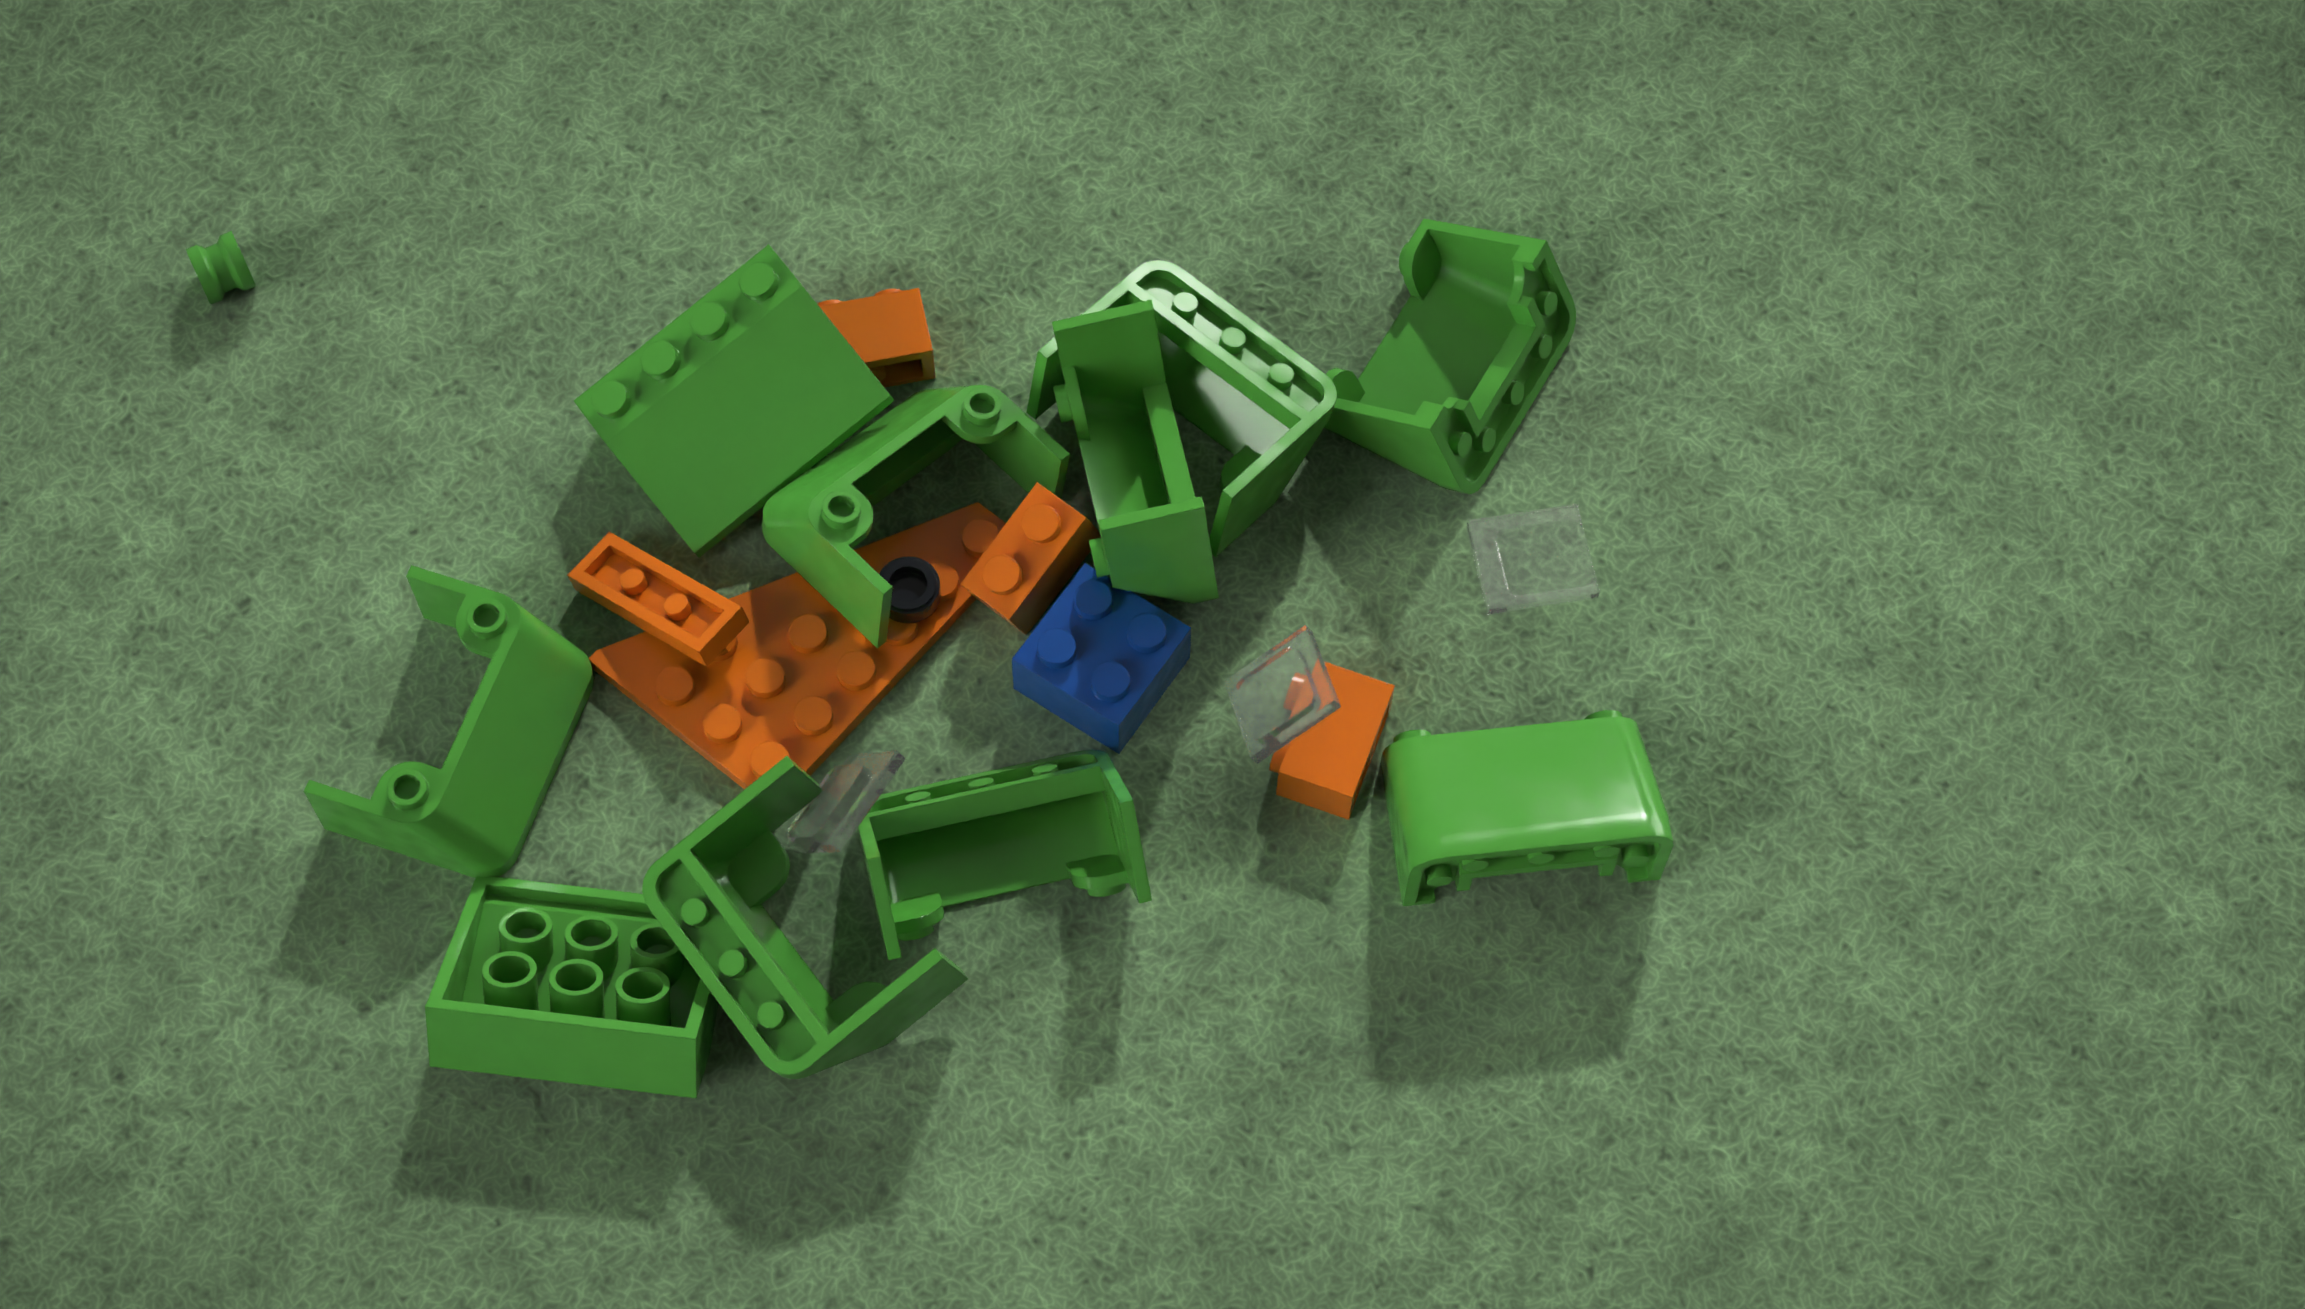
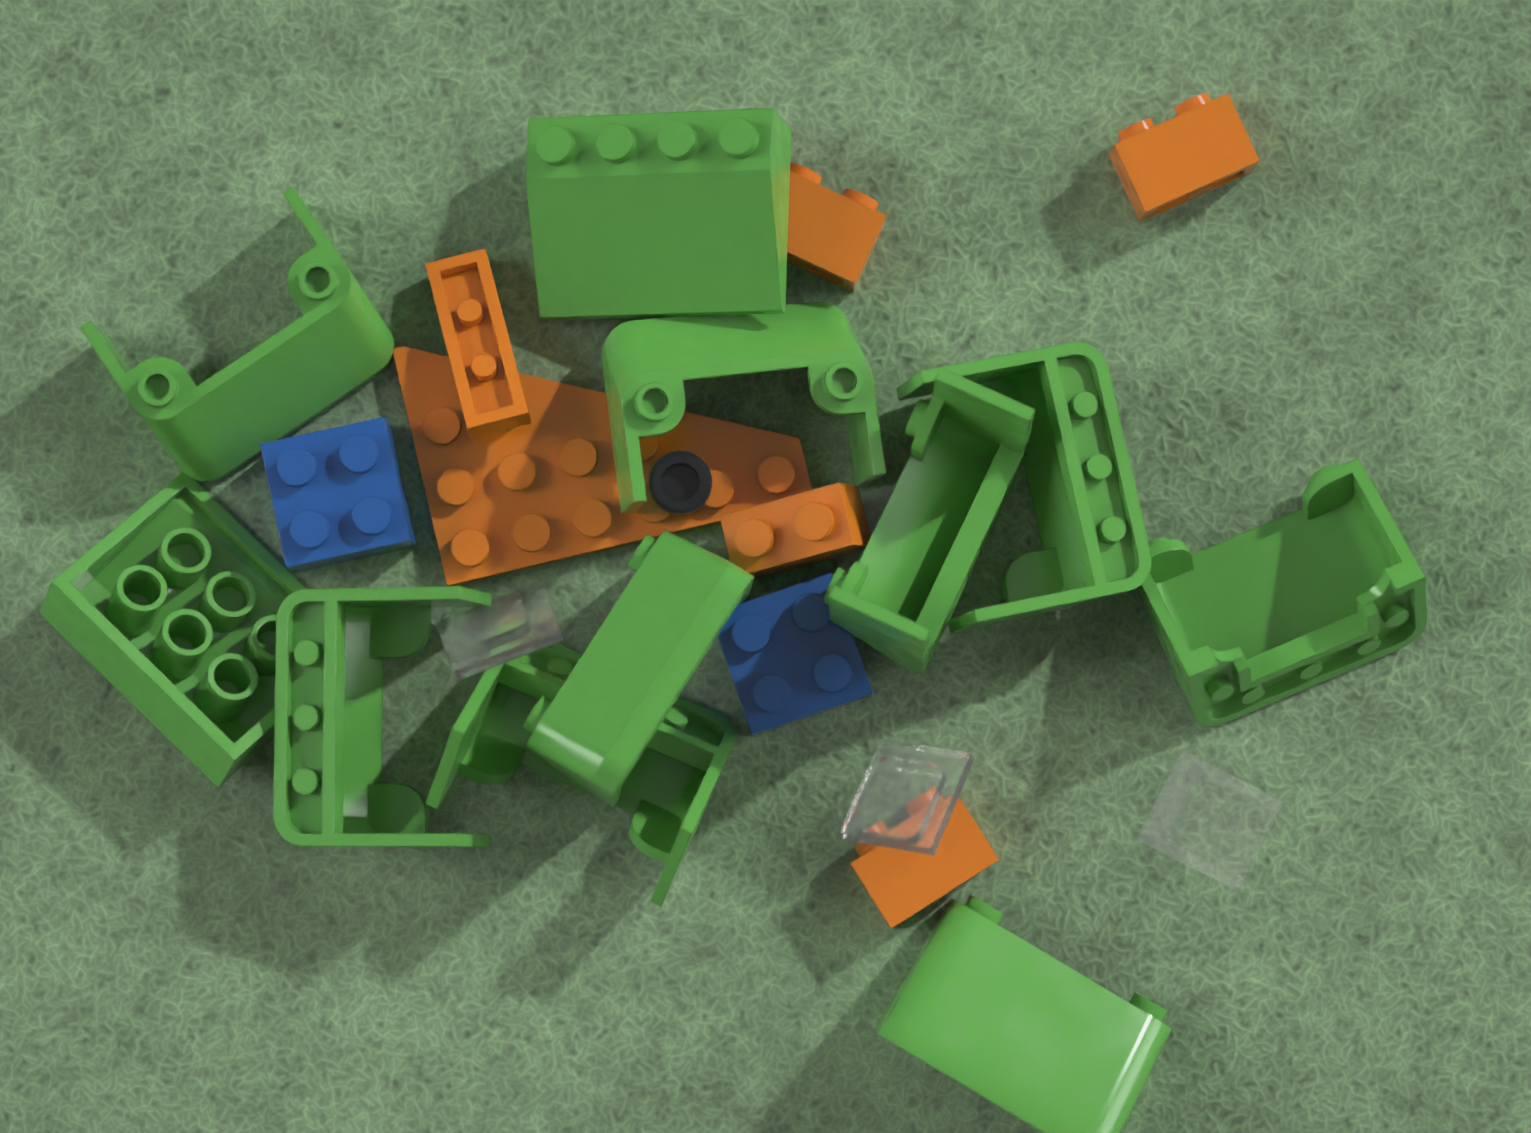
camera: 35 degrees right, 20 degrees up
none -> blue brick [260,417,417,573]
none -> bright green windscreen [522,530,754,808]
none -> orange brick [1109,93,1260,222]

